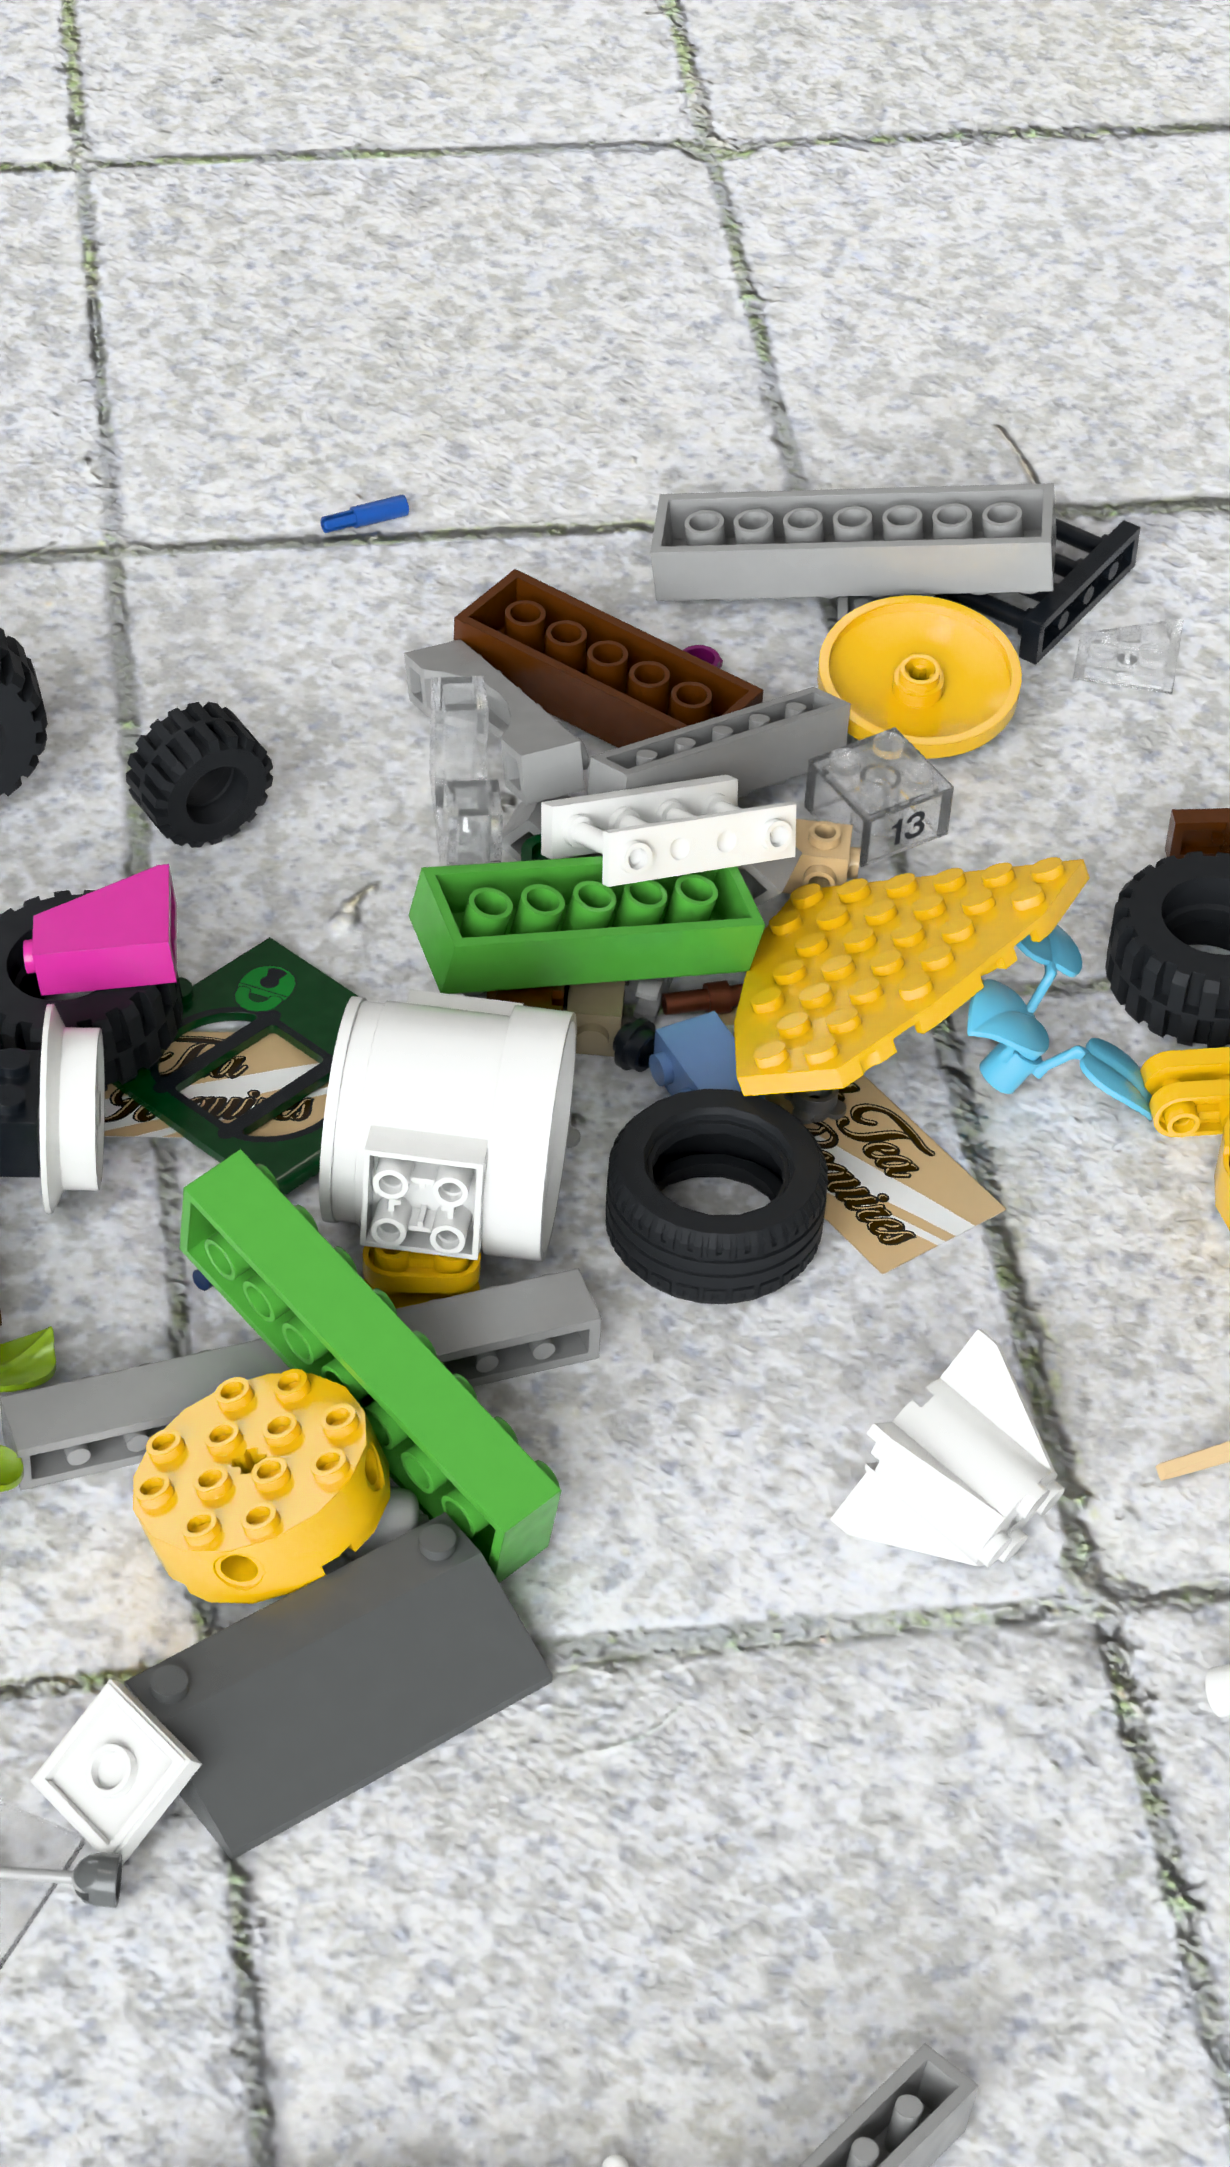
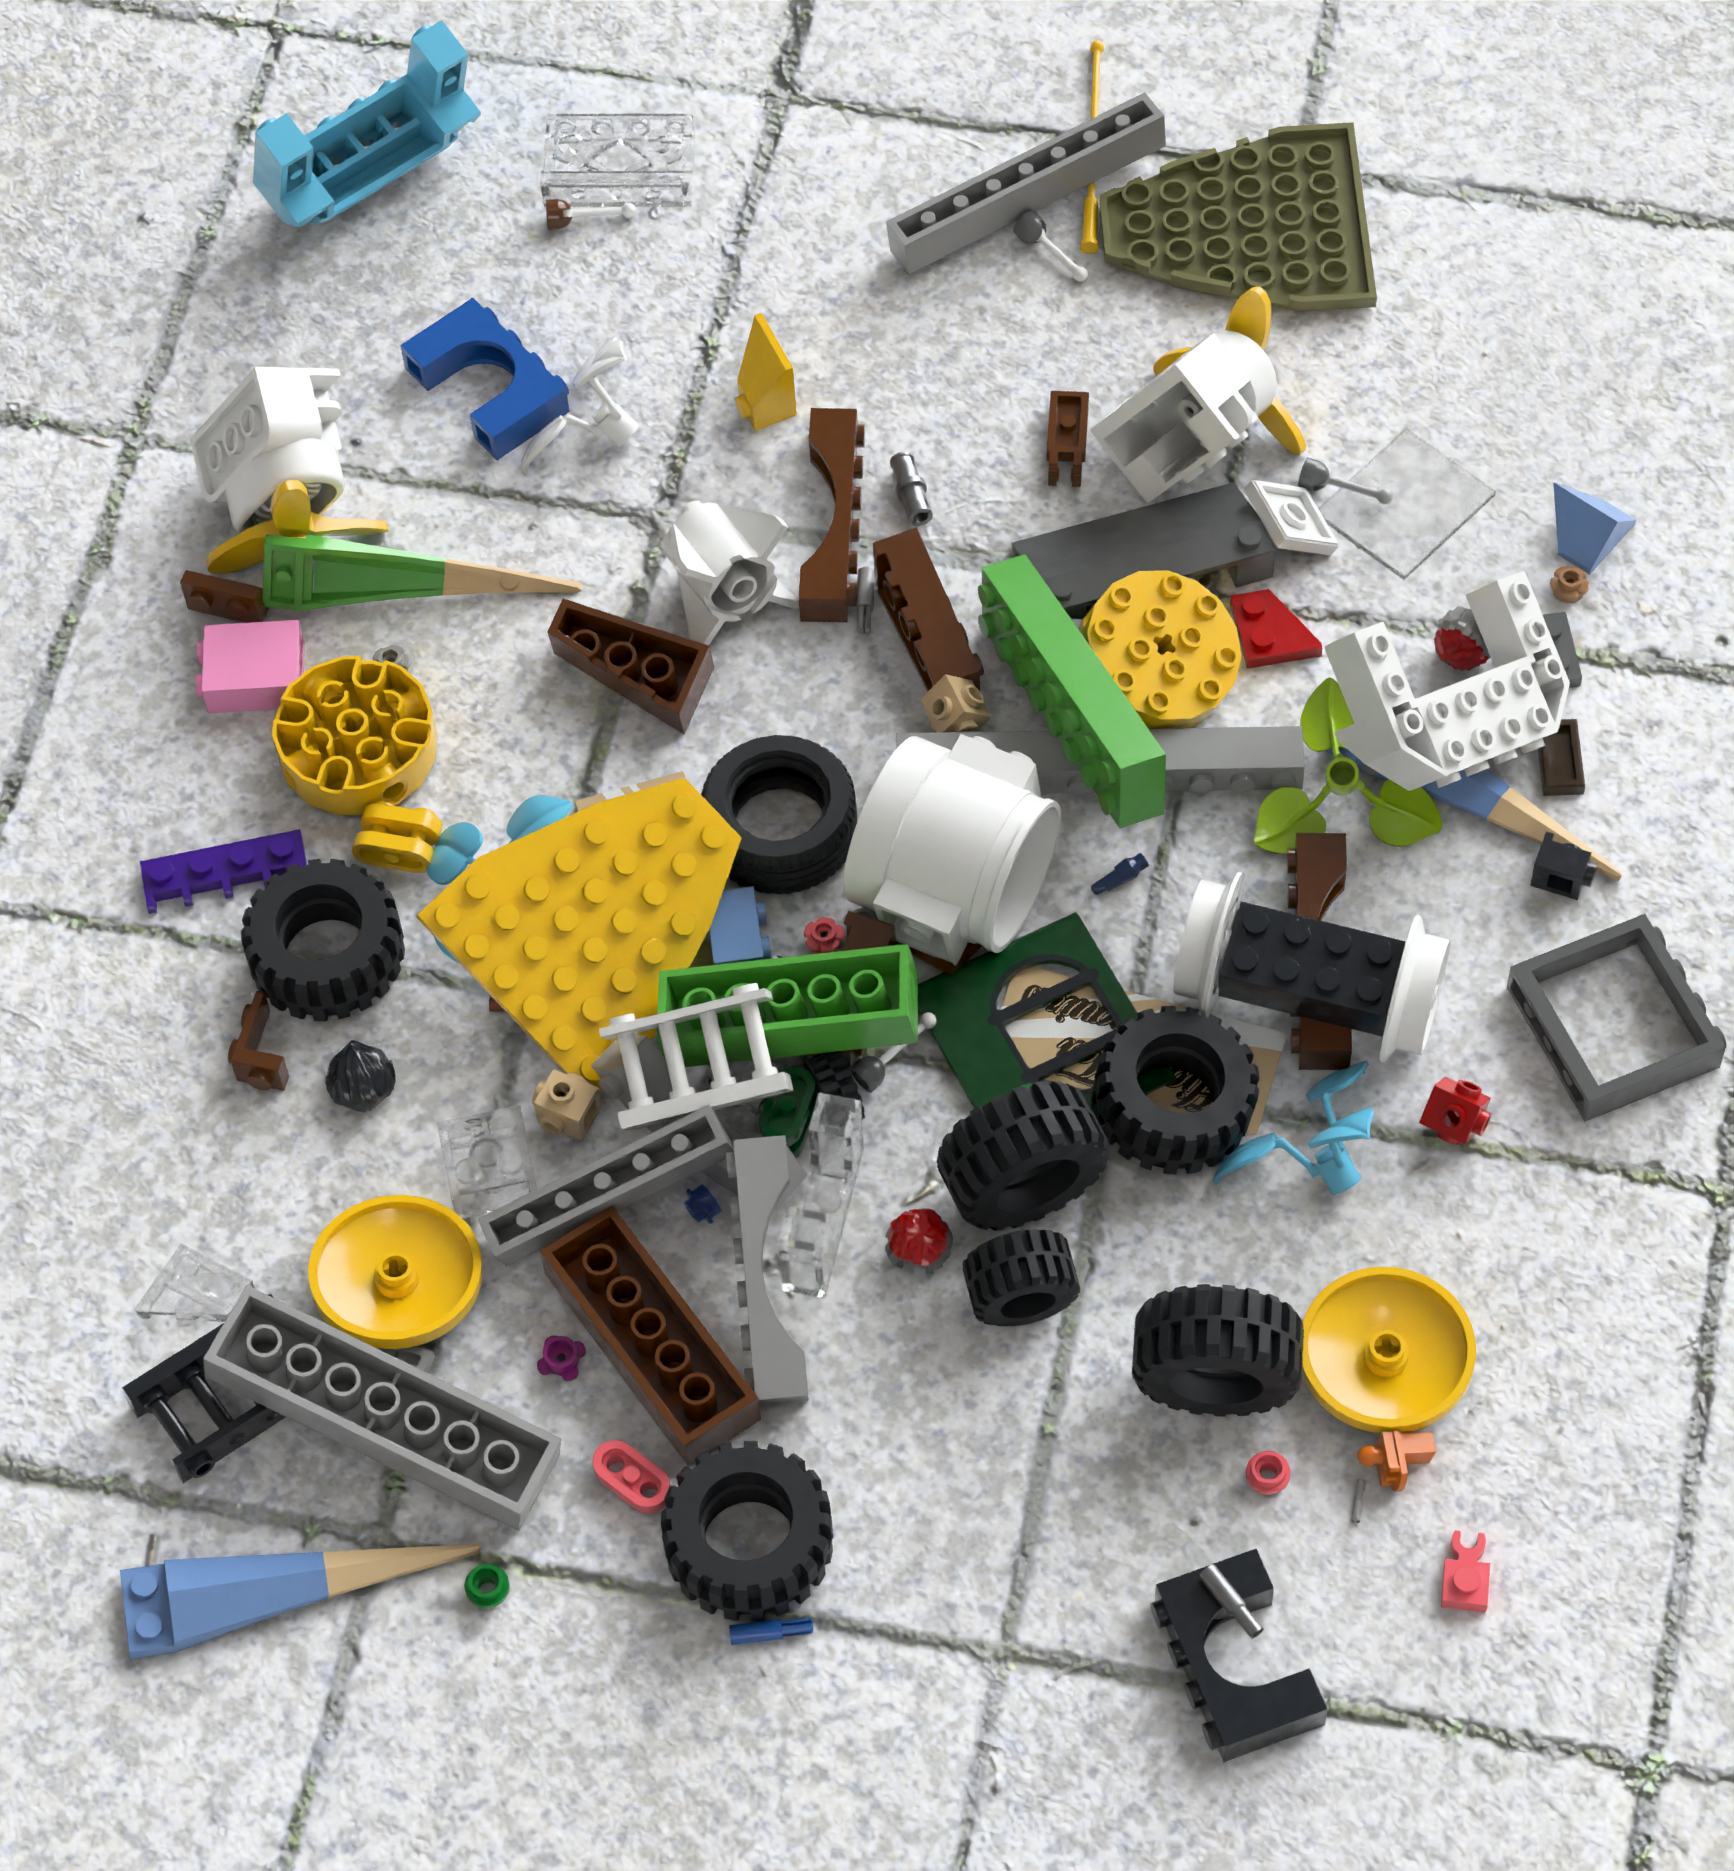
camera: 155 degrees left, 15 degrees up
dark pink slope [23,864,177,996] -> none
none -> medium blue plate [120,1544,481,1660]
none -> black hair [325,1040,396,1113]
none -> green plate [464,1564,510,1608]
none -> reddish brown wedge [547,599,714,734]
none -> coral plate [593,1440,670,1514]
none -> black tyre [660,1441,834,1622]
none -> yellow slope [734,312,797,431]
none -> reddish brown arch [799,408,865,623]
none -> coral plate [804,917,845,954]
none -> light grey pin [856,567,875,634]
none -> reddish brown wedge [873,527,984,692]
none -> red piece [885,1208,953,1274]
none -> flat silver pin [890,451,933,526]
none -> tan brick [920,674,991,732]
none -> black tyre [937,1081,1110,1231]
none -> reddish brown hinge [1047,391,1089,487]
none -> white brick [1090,287,1306,504]
none -> red wing [1230,589,1323,669]

